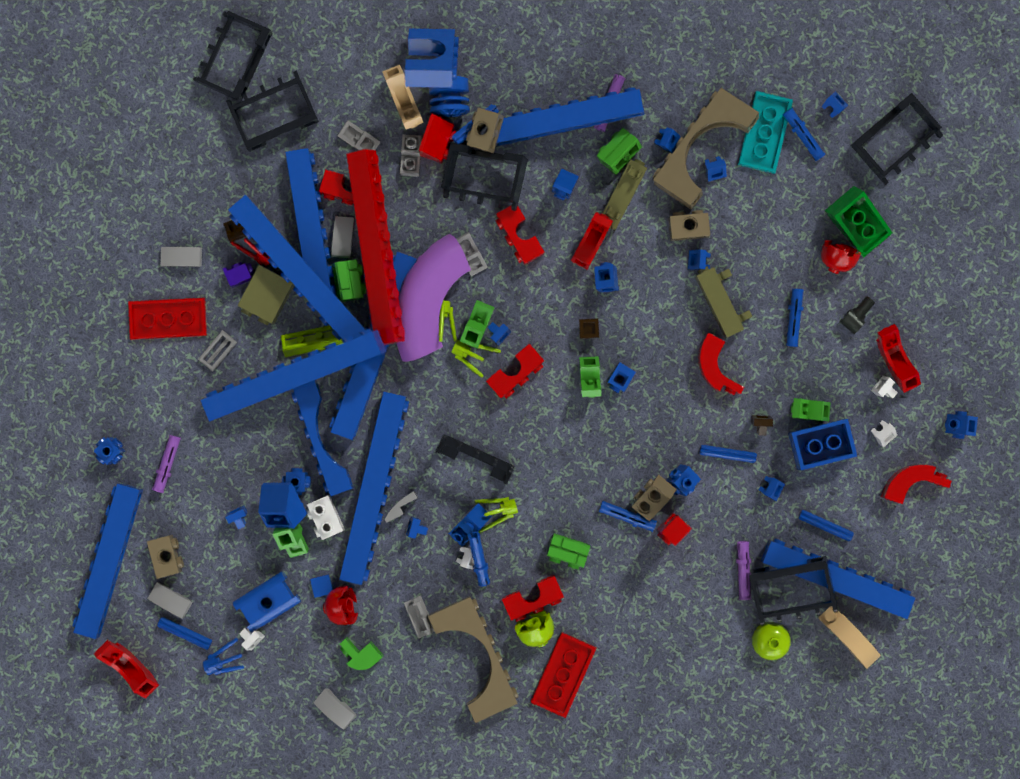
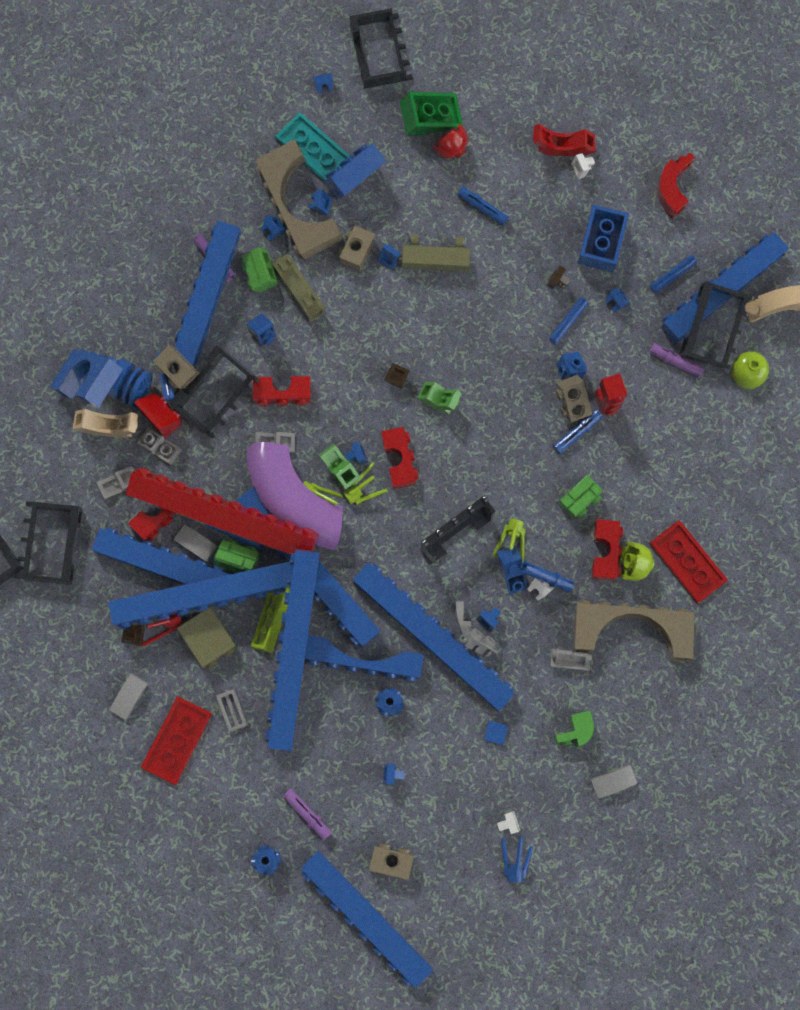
camera: 65 degrees left, 10 degrees down
red arch [94,640,159,699] -> none
light grey slope [147,582,193,619] -> none
blue axle [157,617,212,650] -> none
dark purple brick [223,262,255,288] -> none
blue piece [233,571,301,633] -> none
blue slope [258,483,307,528] -> none
bright green brick [272,524,309,558] -> none
white brick [306,495,345,540] -> none
red cylinder [323,586,358,625] -> none
red arch [571,212,613,270] -> none
blue brick [594,262,619,293] -> none
blue brick [607,362,636,393] -> none
red arch [698,332,744,396] -> none
blue pin [782,107,825,161] -> none
bright green brick [791,398,831,422] -> none
pearl dark grey pin [839,296,875,334] -> none
white tile [871,420,897,448] -> none
blue brick [945,411,978,439] -> none
none -> blue brick [323,143,386,199]
none -> light grey hinge [460,625,499,657]

